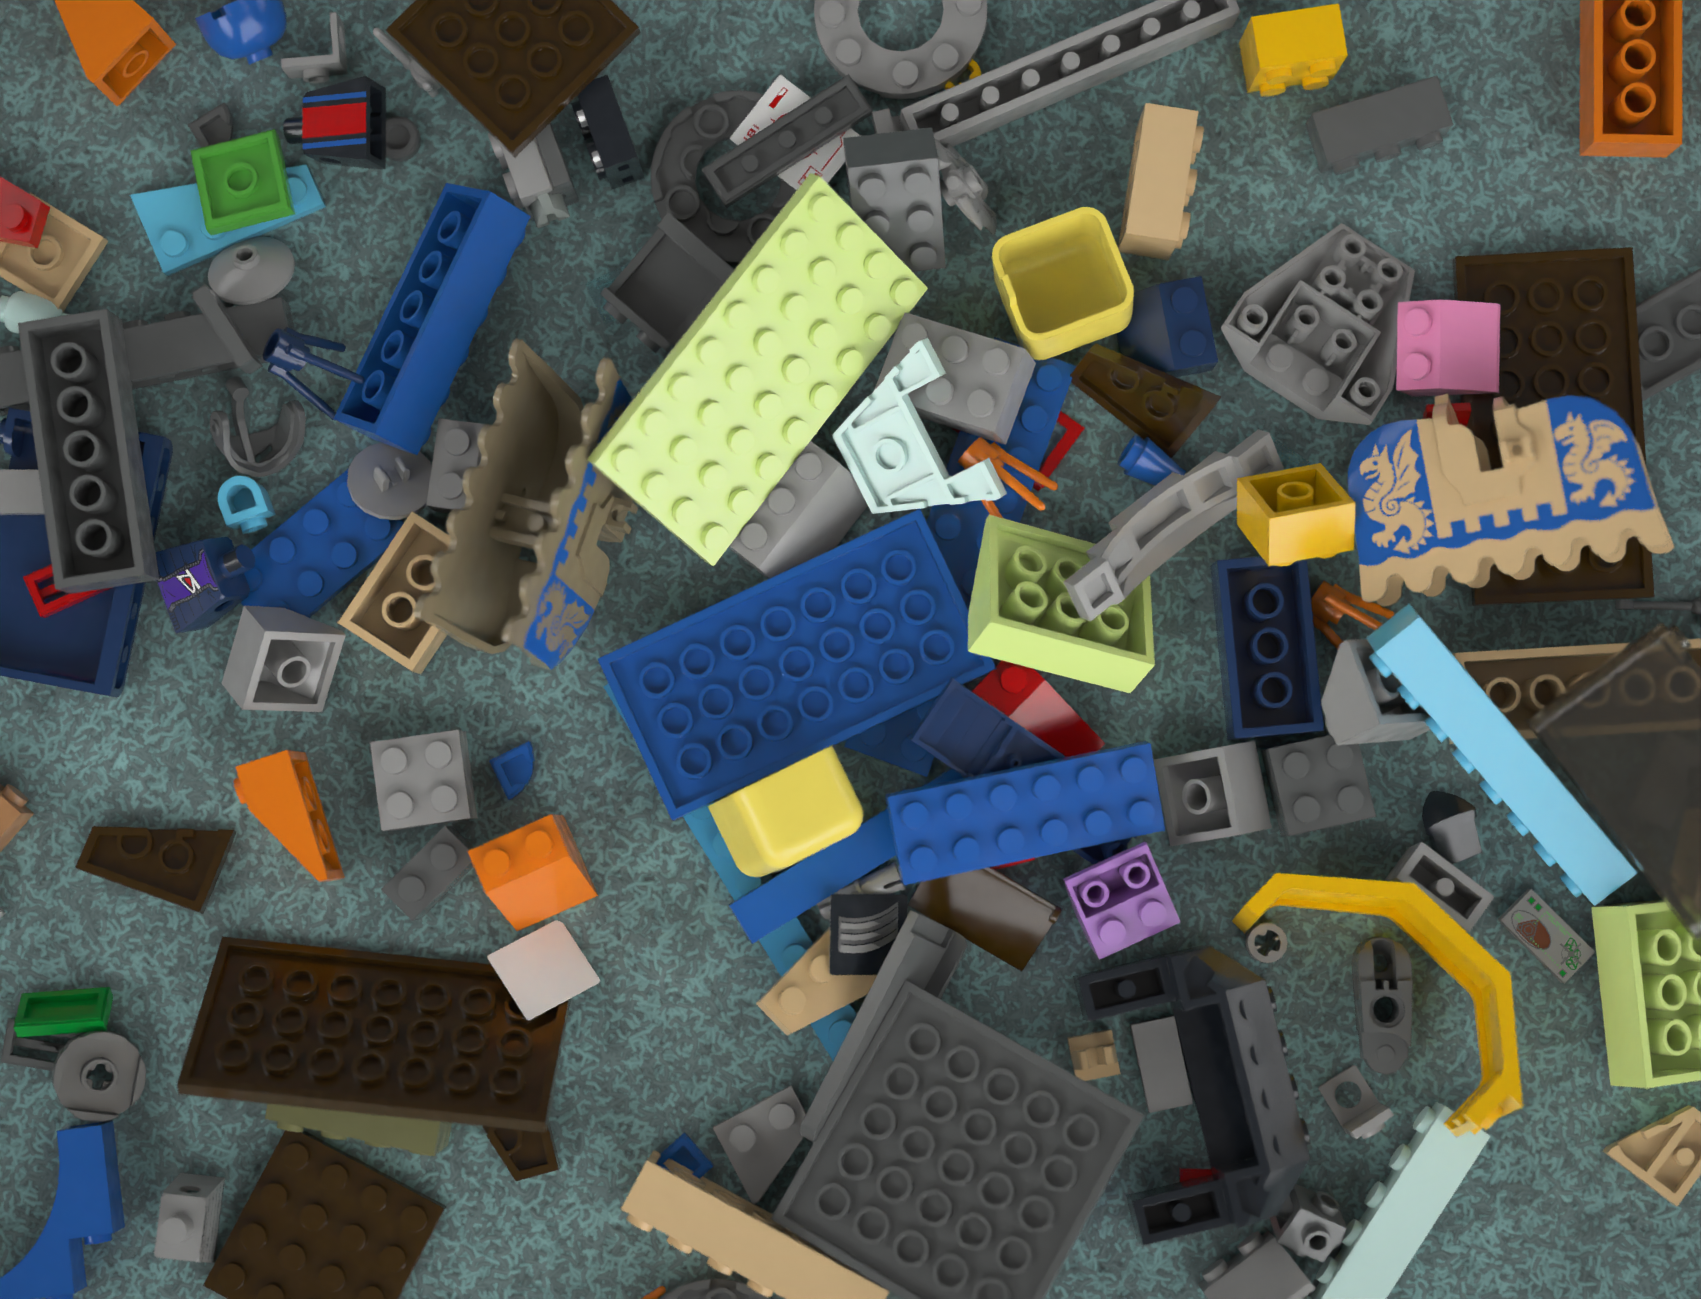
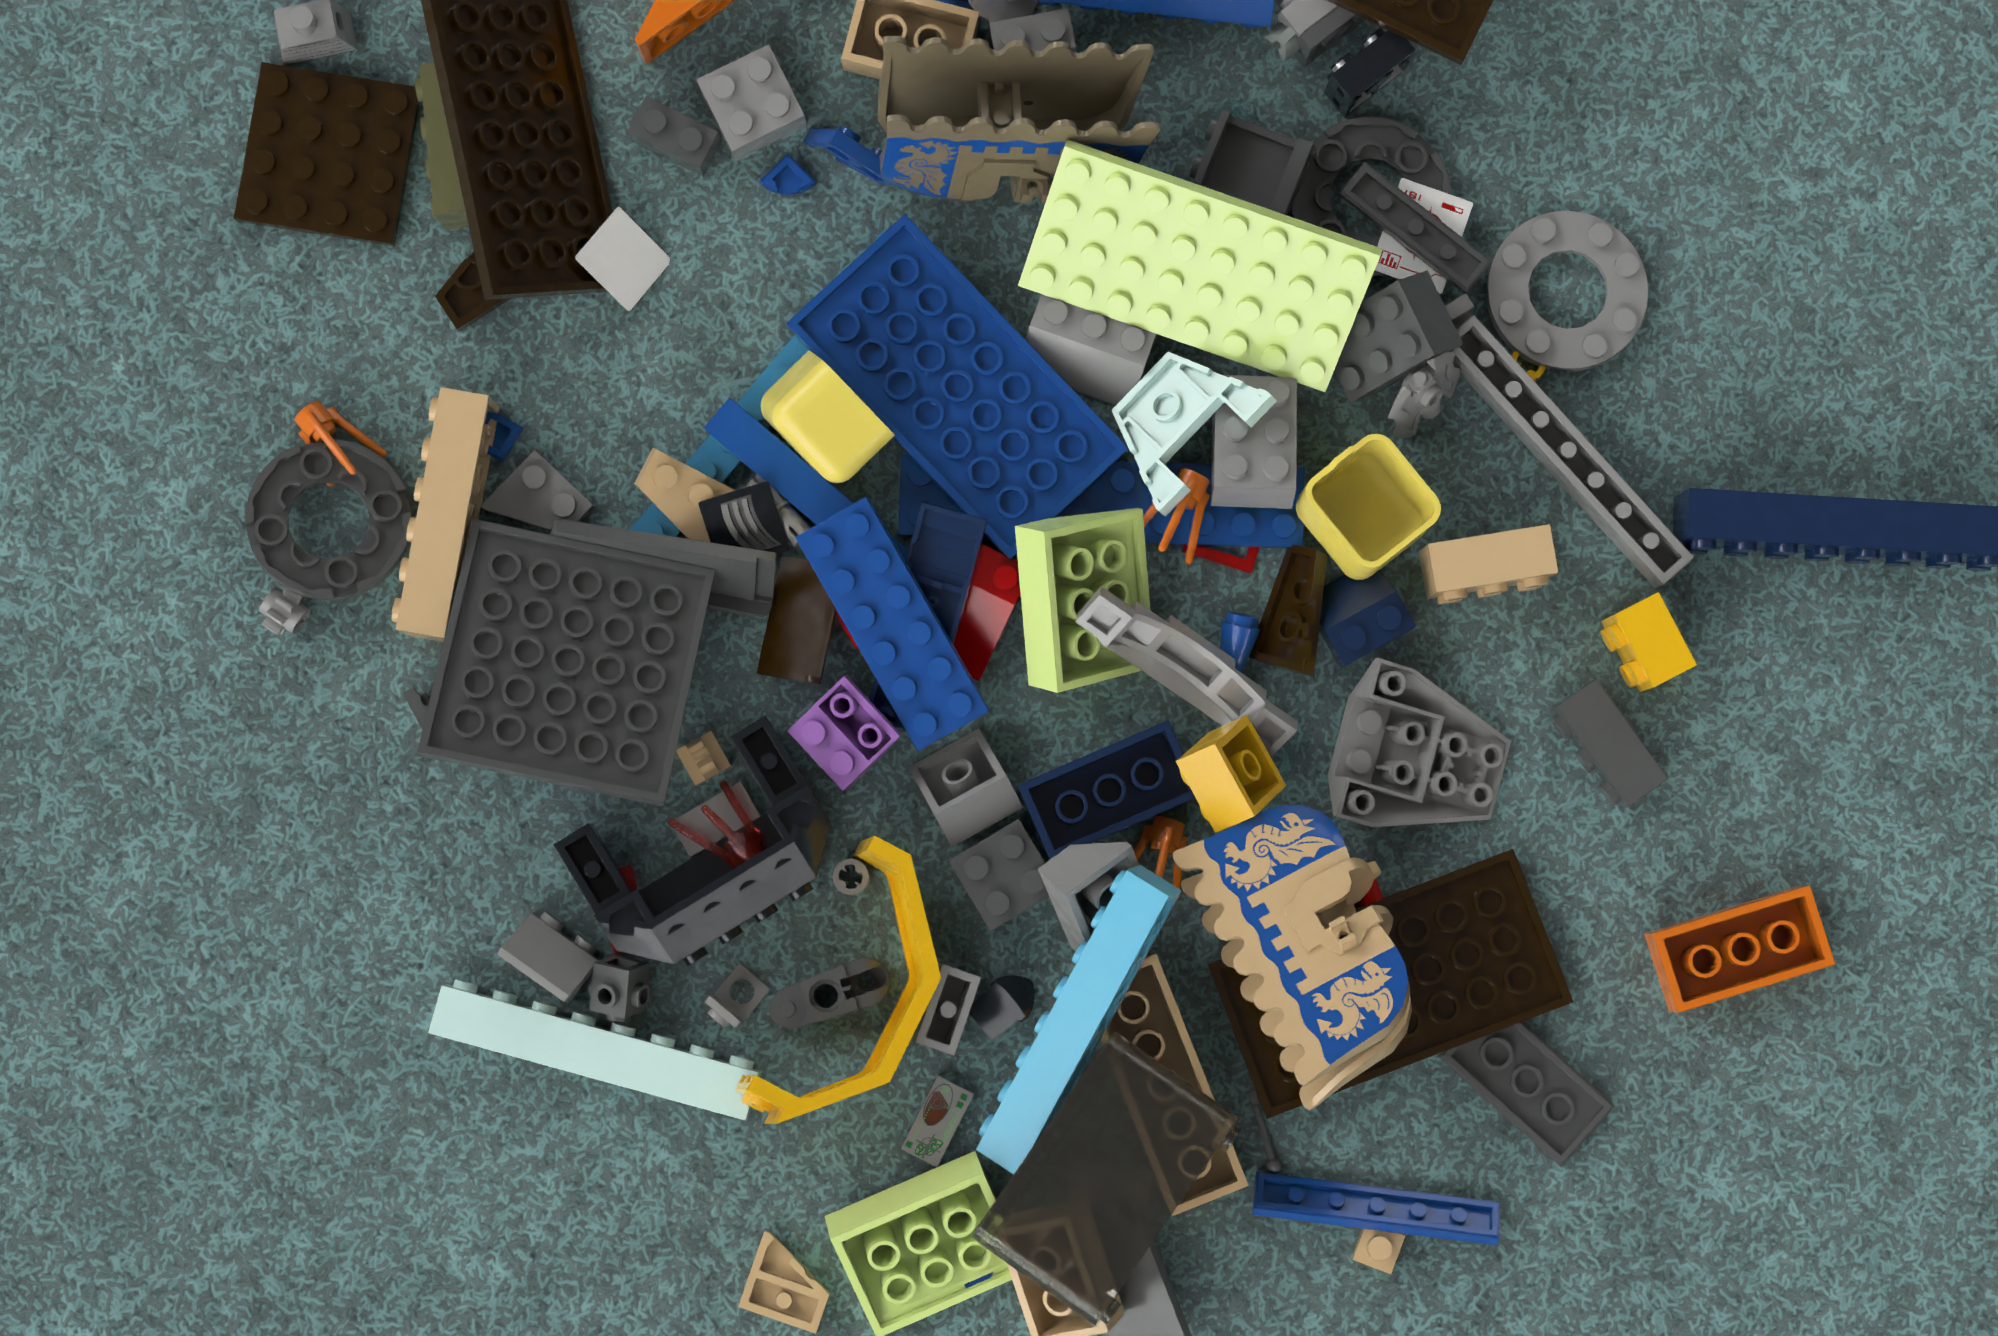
camera: 65 degrees right, 0 degrees up
orange slope [467,814,598,931] -> none
bright pink slope [1396,300,1500,396] -> none
none -> clear red plant [668,780,767,869]
none -> blue wing [803,126,894,185]

